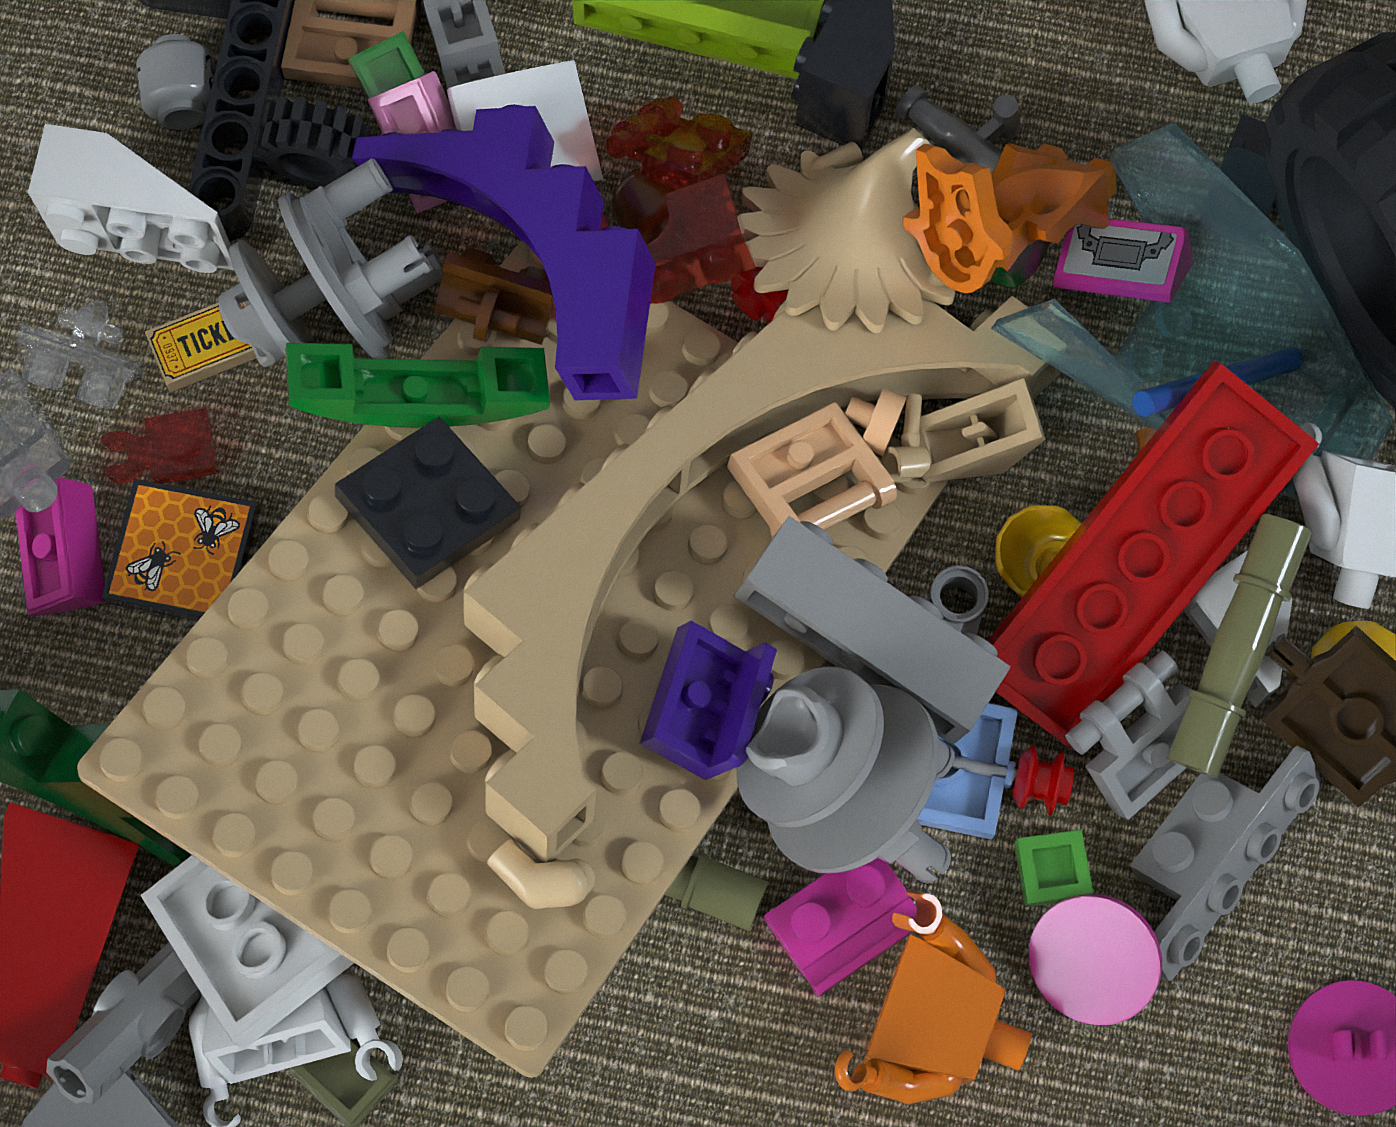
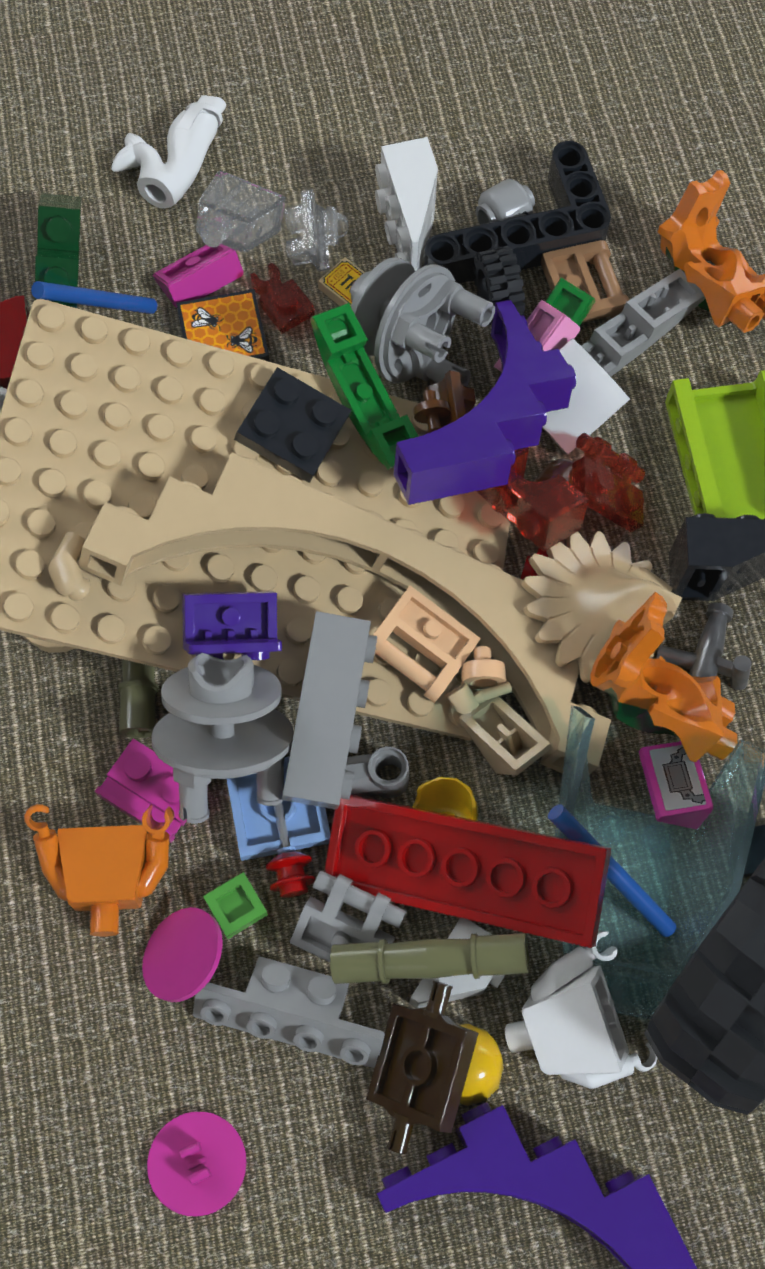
camera: 65 degrees right, 5 degrees down
none -> blue bar [31,281,157,314]

